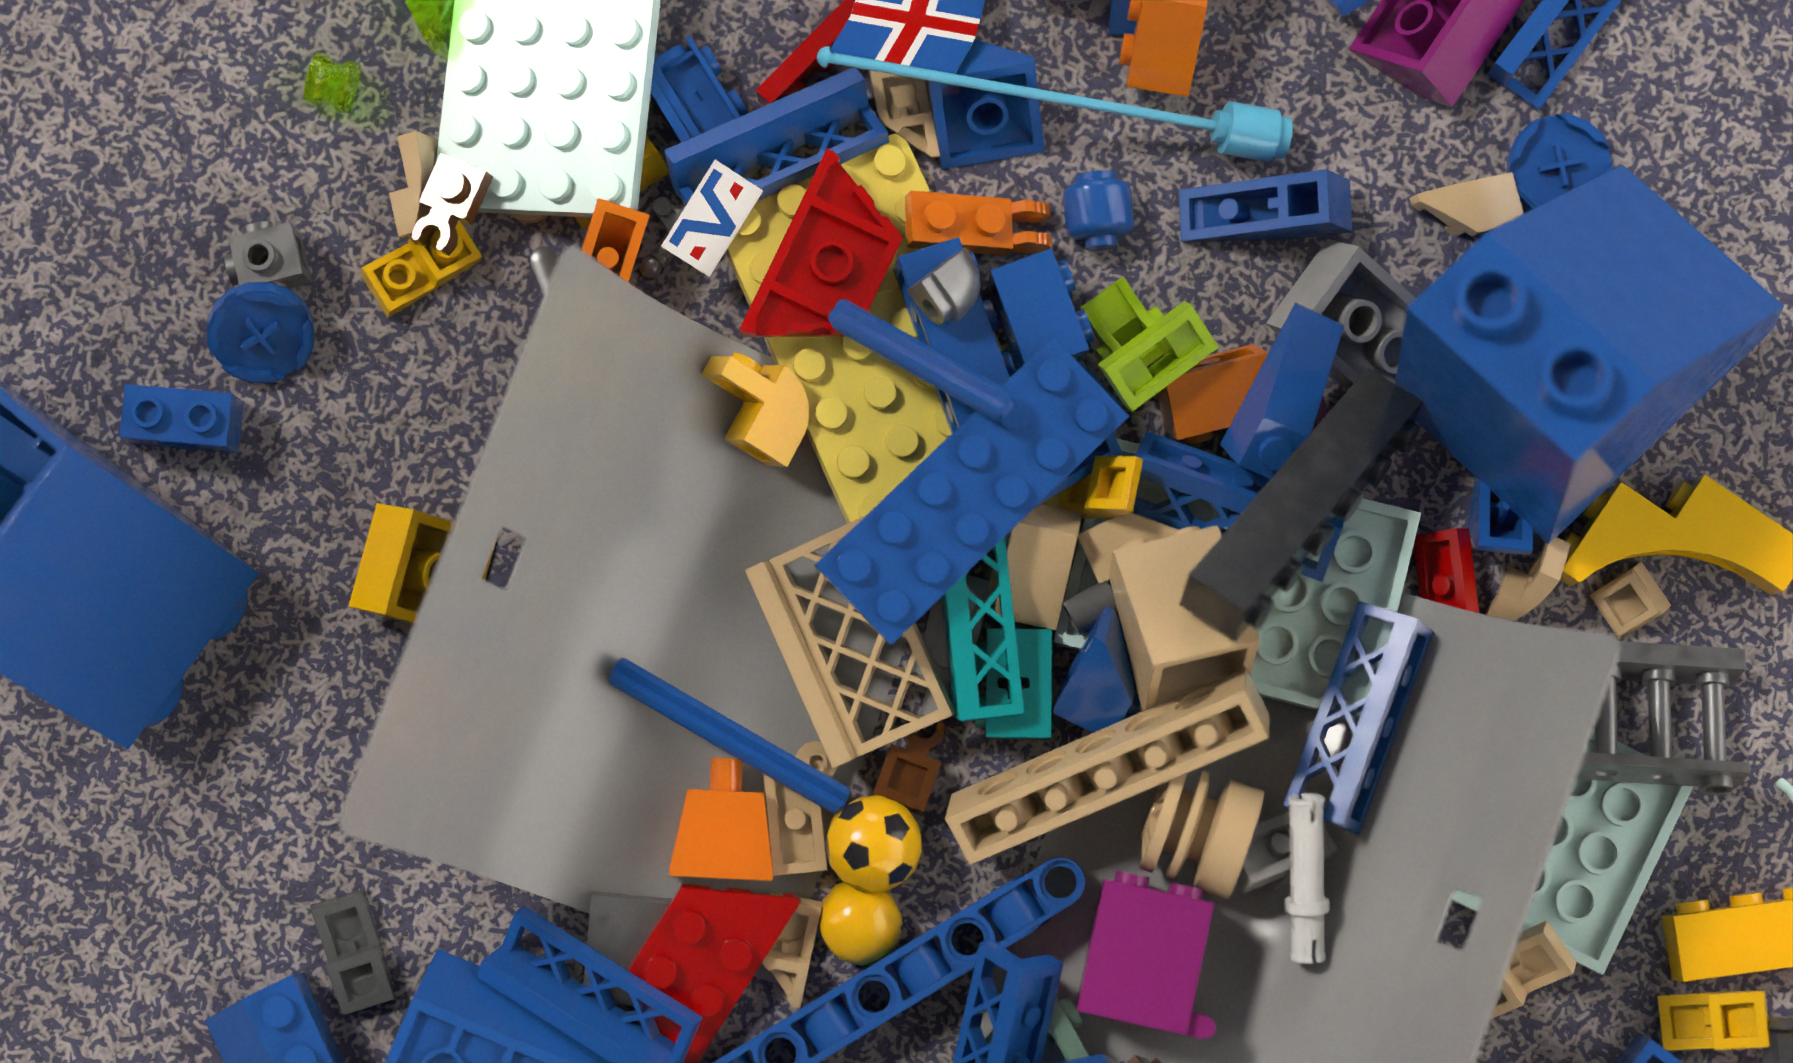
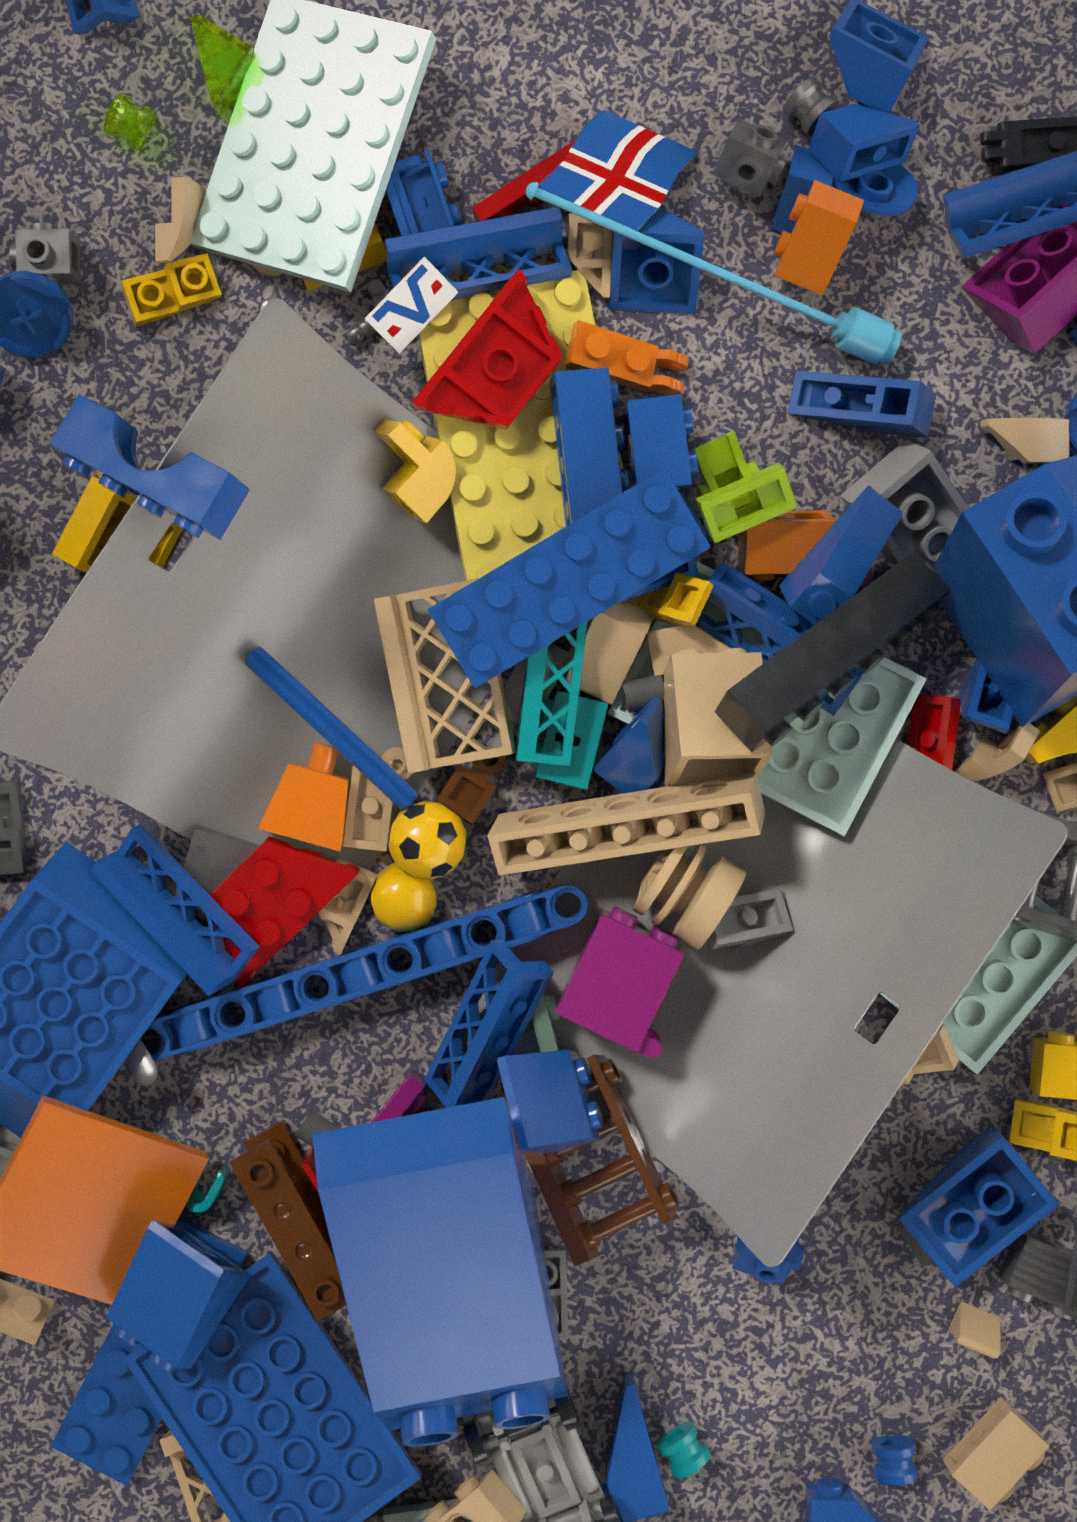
camera: 15 degrees right, 5 degrees up
plate [412,153,493,256] -> none
orange slope [581,198,650,282] -> none
blue axle [828,300,1015,421] -> none
flat silver piece [906,247,981,325] -> none
blue head [1063,170,1134,251] -> none
blue fence [1283,601,1434,835] -> none
white pin [1285,793,1330,964] -> none
none -> blue arch [50,394,250,540]

